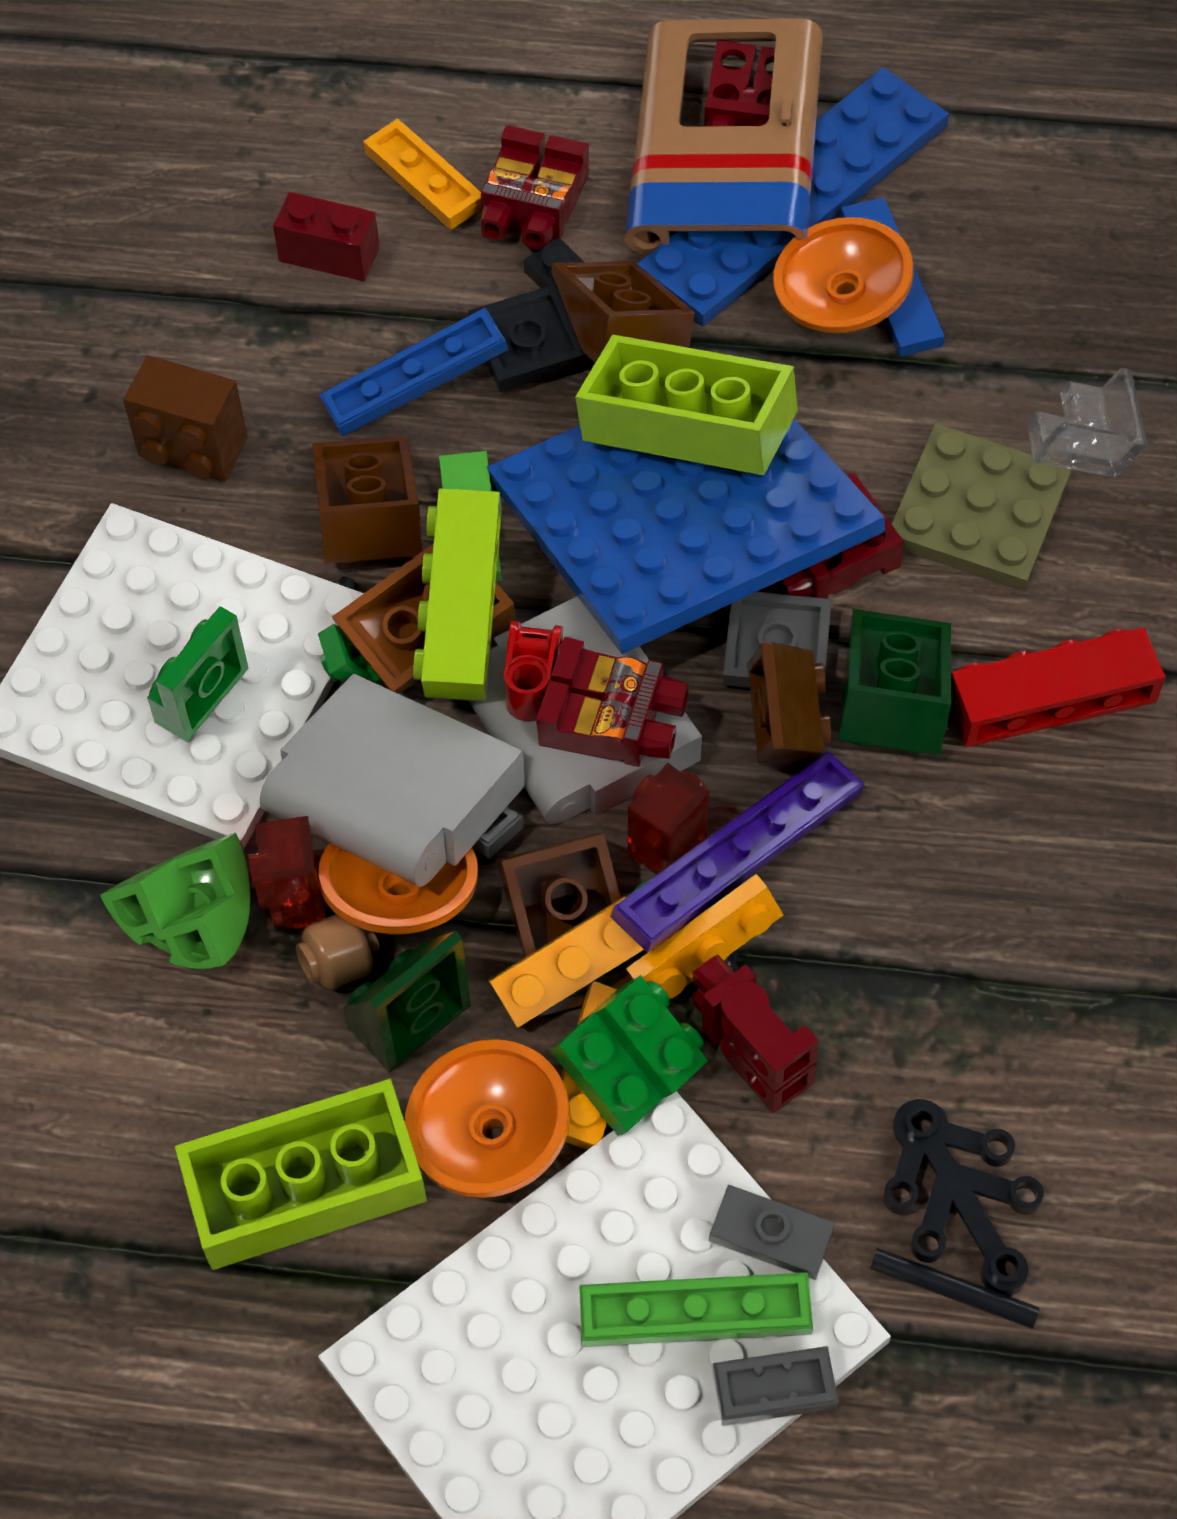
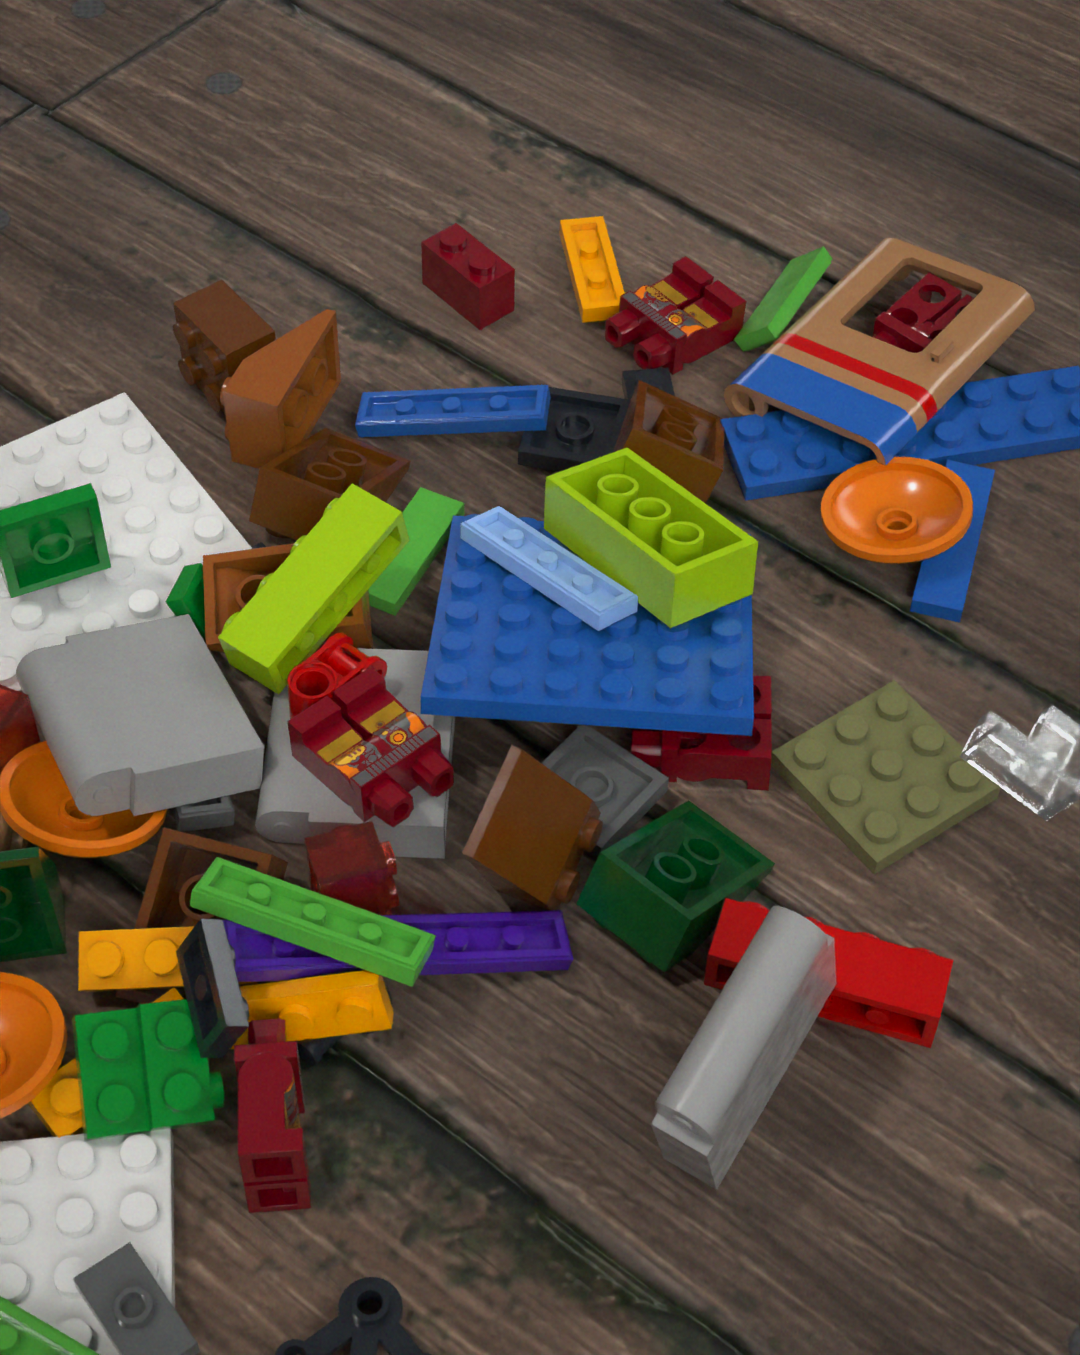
camera: 30 degrees right, 10 degrees down
none -> black plate [176,919,249,1058]
none -> bright green tile [190,857,436,987]
none -> dark orange slope [220,309,341,469]
none -> light blue tile [461,506,638,631]
none -> light grey piece [651,906,837,1190]
none -> bright green tile [734,246,832,351]

